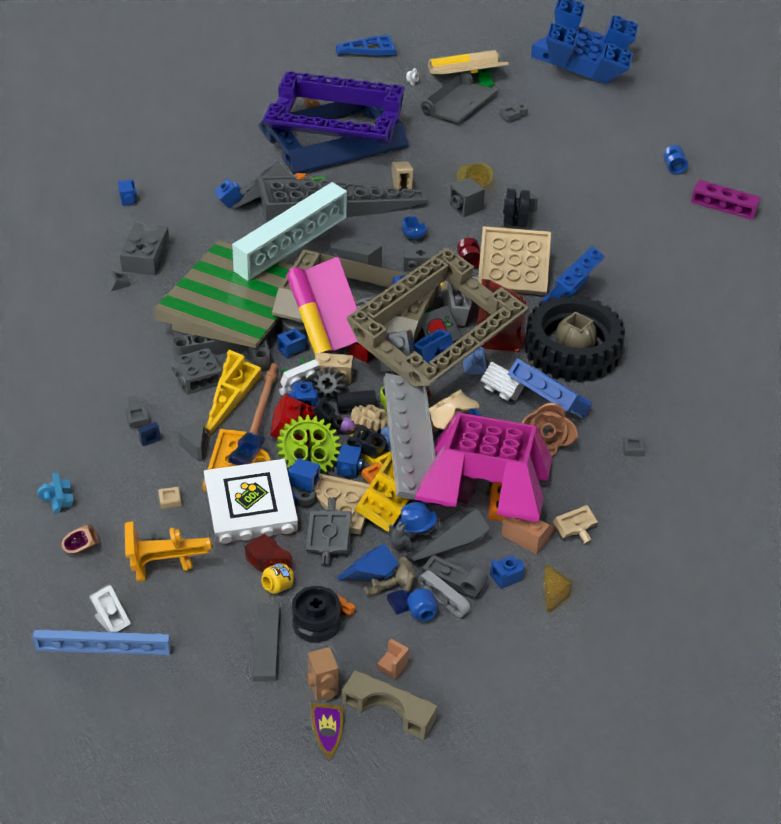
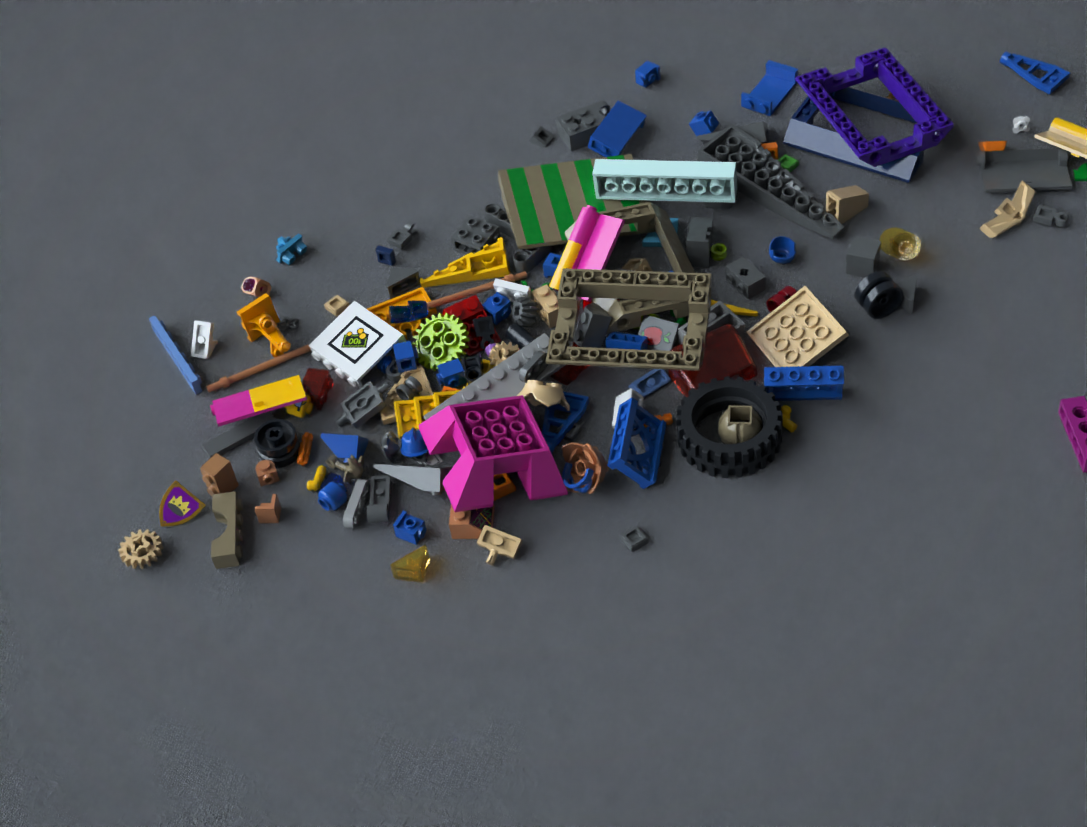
camera: 65 degrees right, 5 degrees up
none -> tan gear [118,529,163,569]
none -> nougat bar [206,345,311,393]
none -> door [210,375,307,427]
none -> nougat plate [255,460,280,487]
none -> yellow arm [307,465,327,492]
none -> dark grey wheel [396,376,423,400]
none -> dark grey plate [519,350,548,383]
none -> blue helmet [562,462,594,493]
none -> blue panel [588,100,647,157]
none -> blue panel [741,60,798,116]
none -> orange piece [978,141,1007,151]
none -> tan plate [980,180,1036,238]

